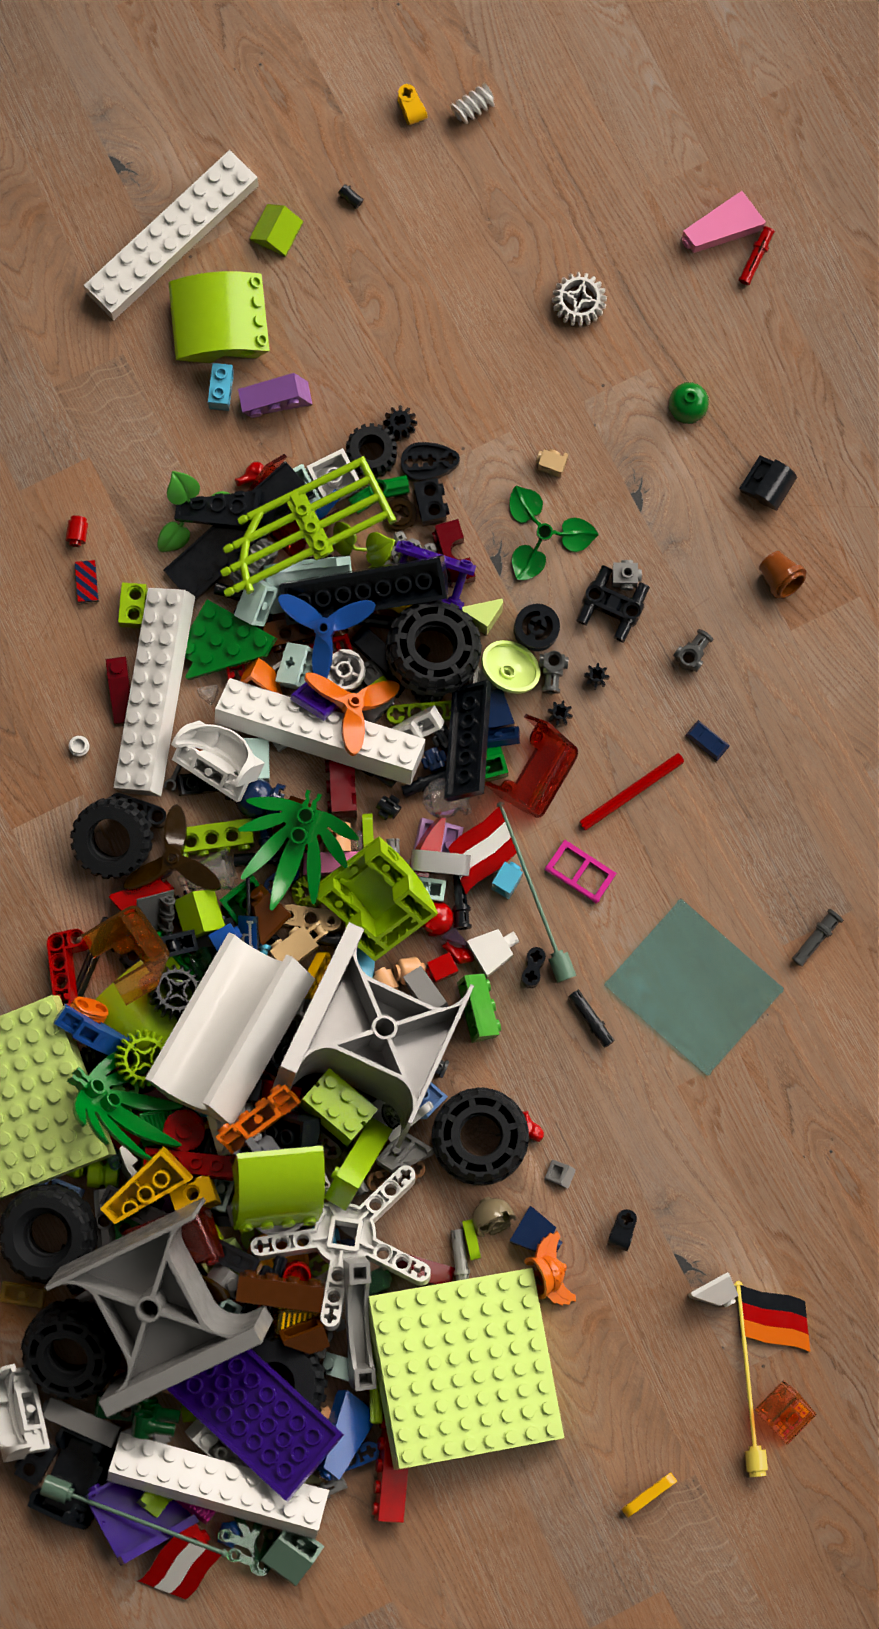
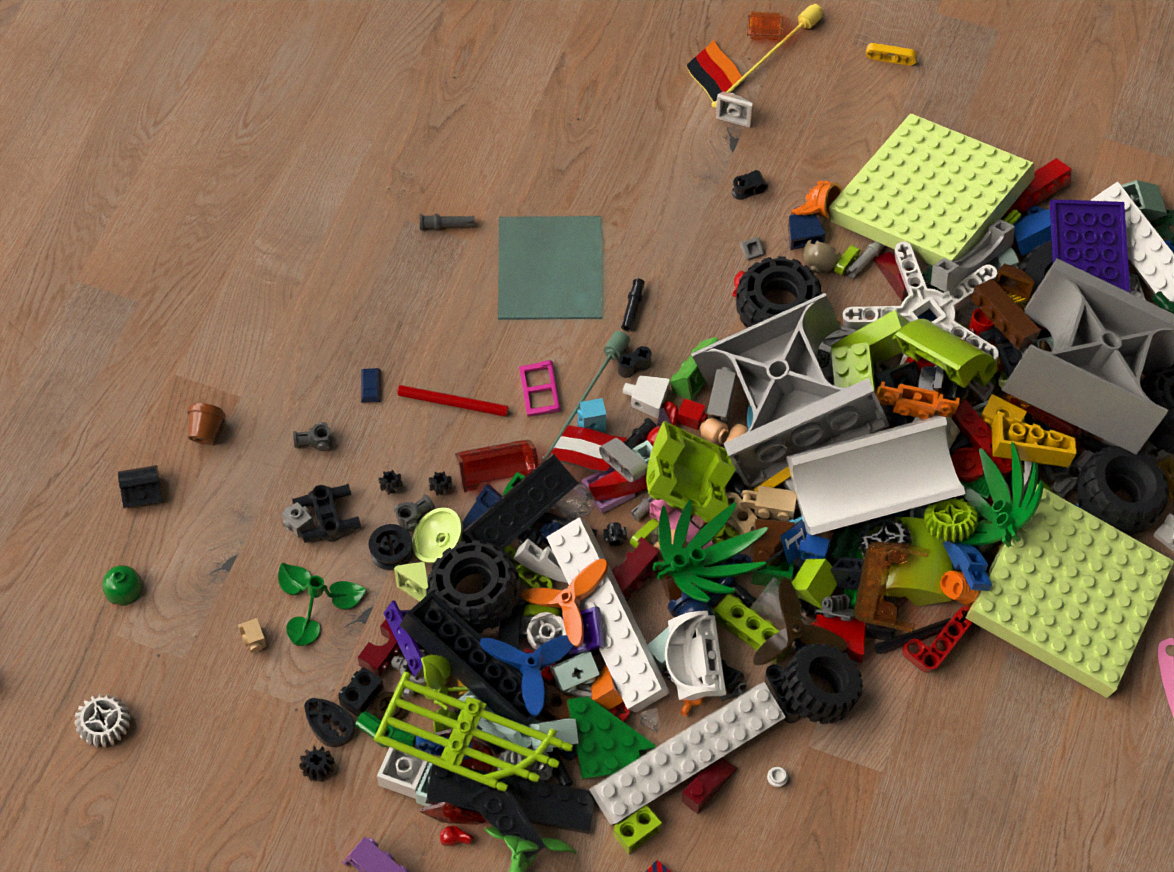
camera: 130 degrees left, 20 degrees down
black tyre [346,423,397,479] -> none

